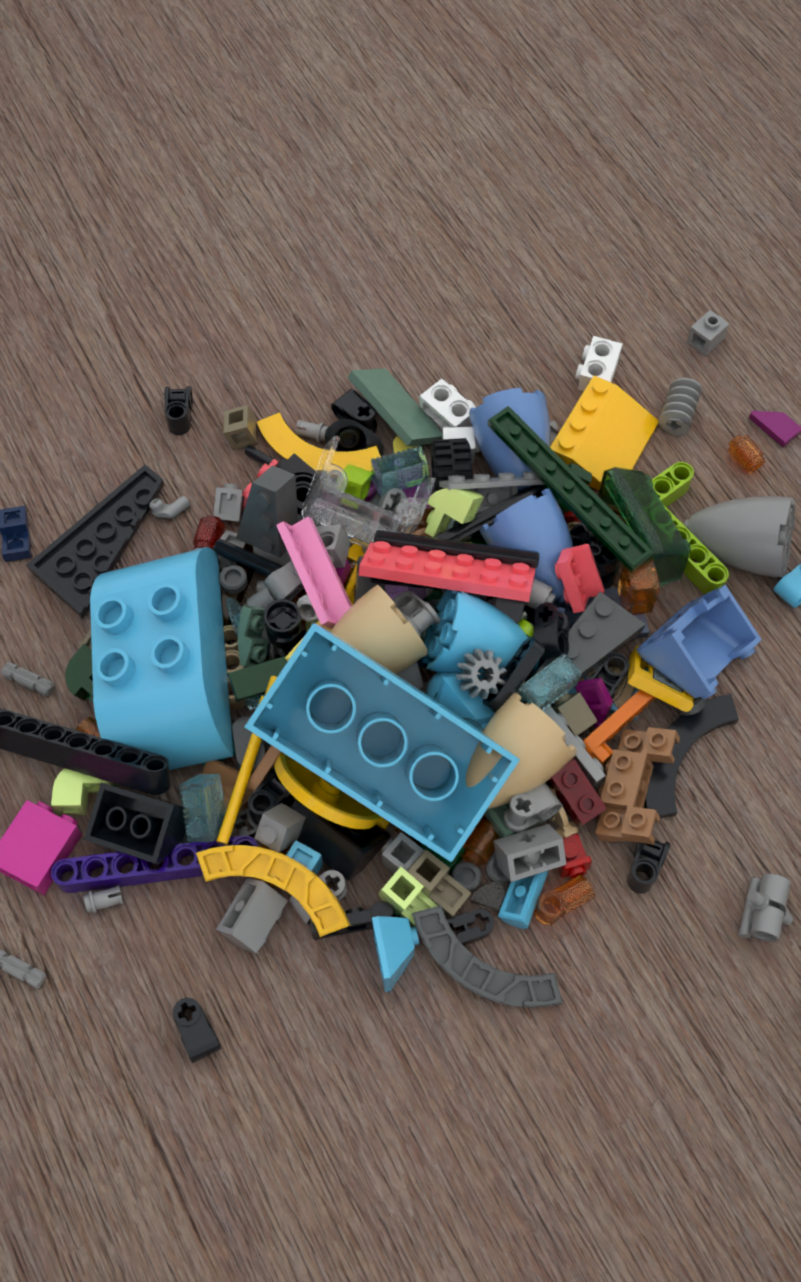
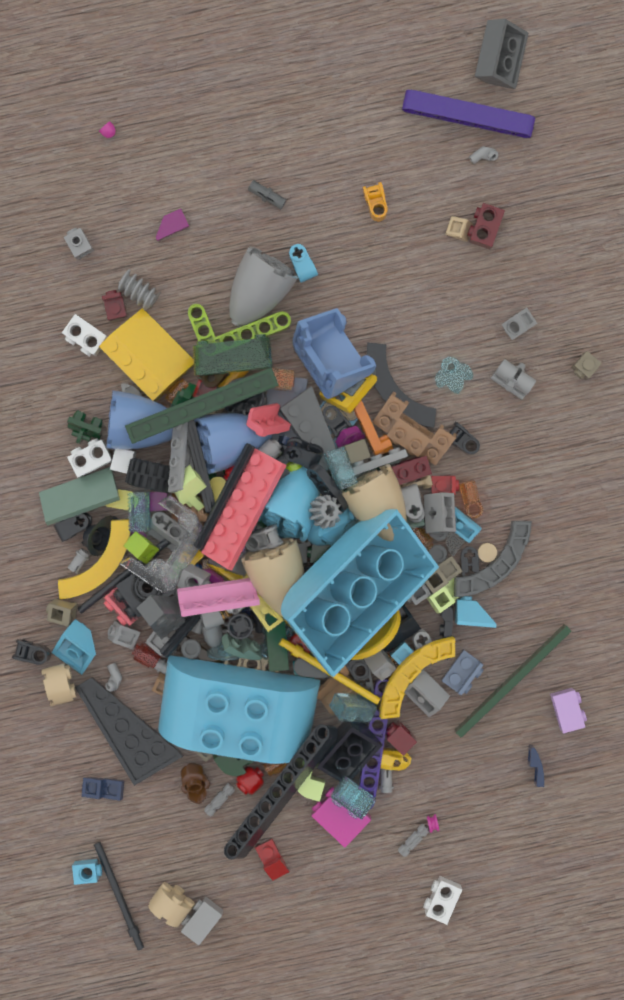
camera: 75 degrees left, 25 degrees up
black piece [173,998,222,1063] -> none
clear orange brick [727,435,766,474] -> none
none -> tan brick [41,664,77,707]
none -> medium azure slope [51,619,96,675]
none -> dark green hips [67,410,103,444]
none -> dark red bracket [102,290,127,321]
none -> reddish brown head [181,763,210,804]
none -> red head [236,766,264,795]
none -> clear light blue brick [331,775,376,820]
none -> yellow rock [380,748,412,771]
none -> dark red brick [385,720,417,756]
none -> dark pink bush [426,814,440,833]
none -> clear light blue plate [435,356,473,394]
none -> sand blue bracket [441,649,484,696]
none -> dark green tile [455,624,571,738]
none -> tan tile [477,543,497,562]
none -> dark blue slope [528,745,544,787]
none -> lavender brick [550,688,587,734]

